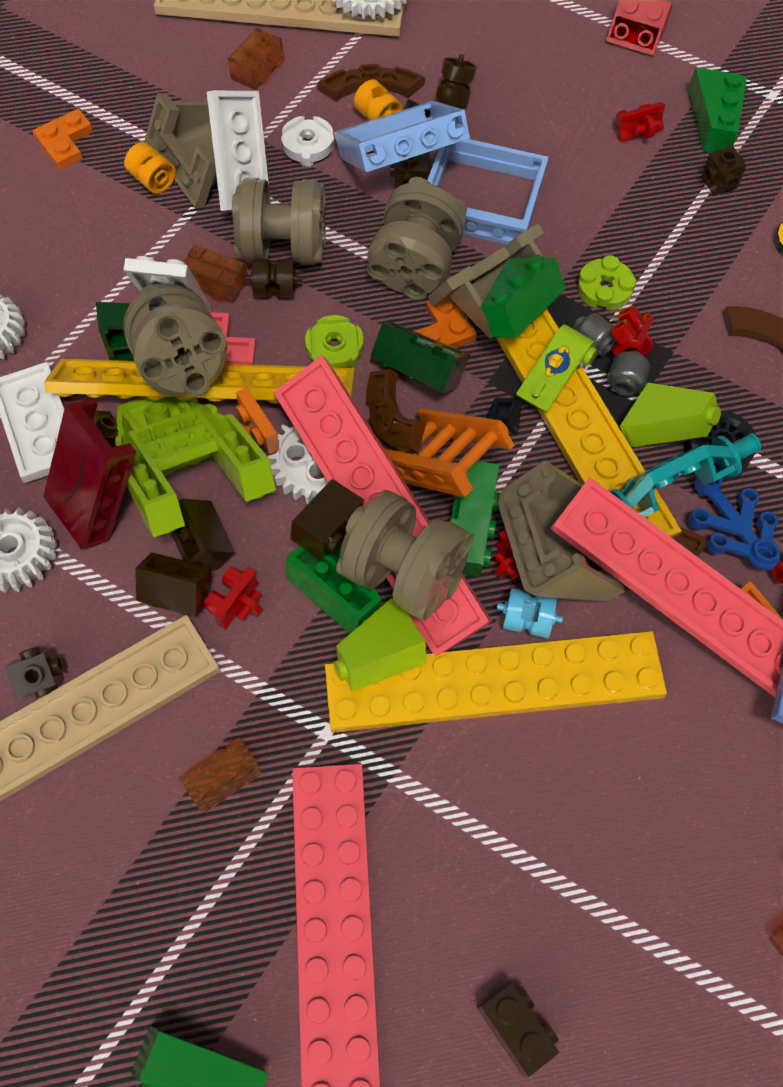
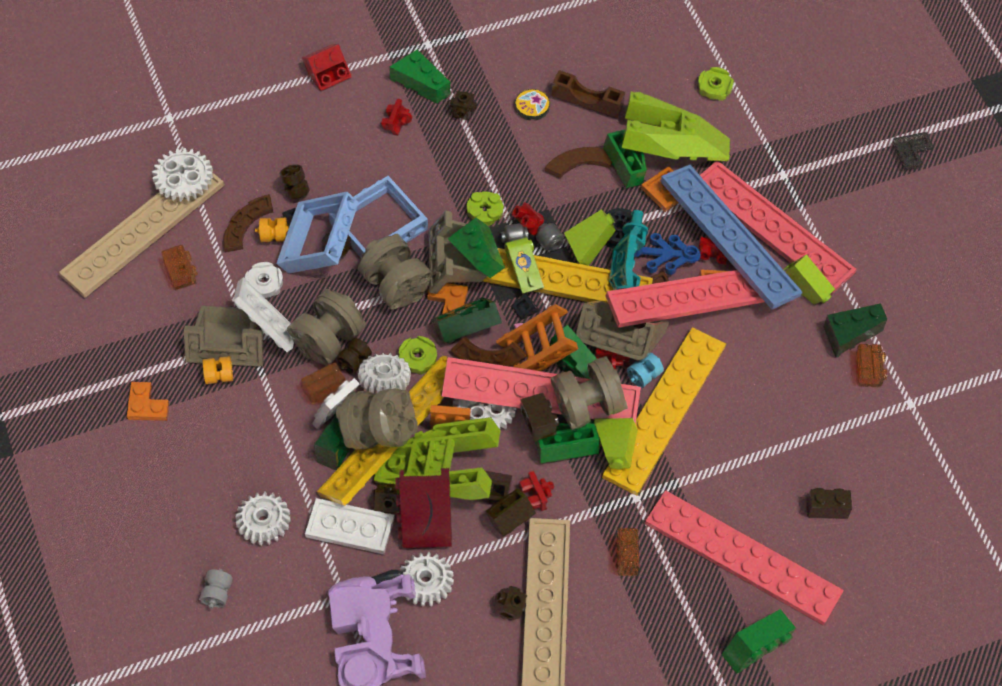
camera: 55 degrees left, 5 degrees down
none -> white gear [358,353,411,394]

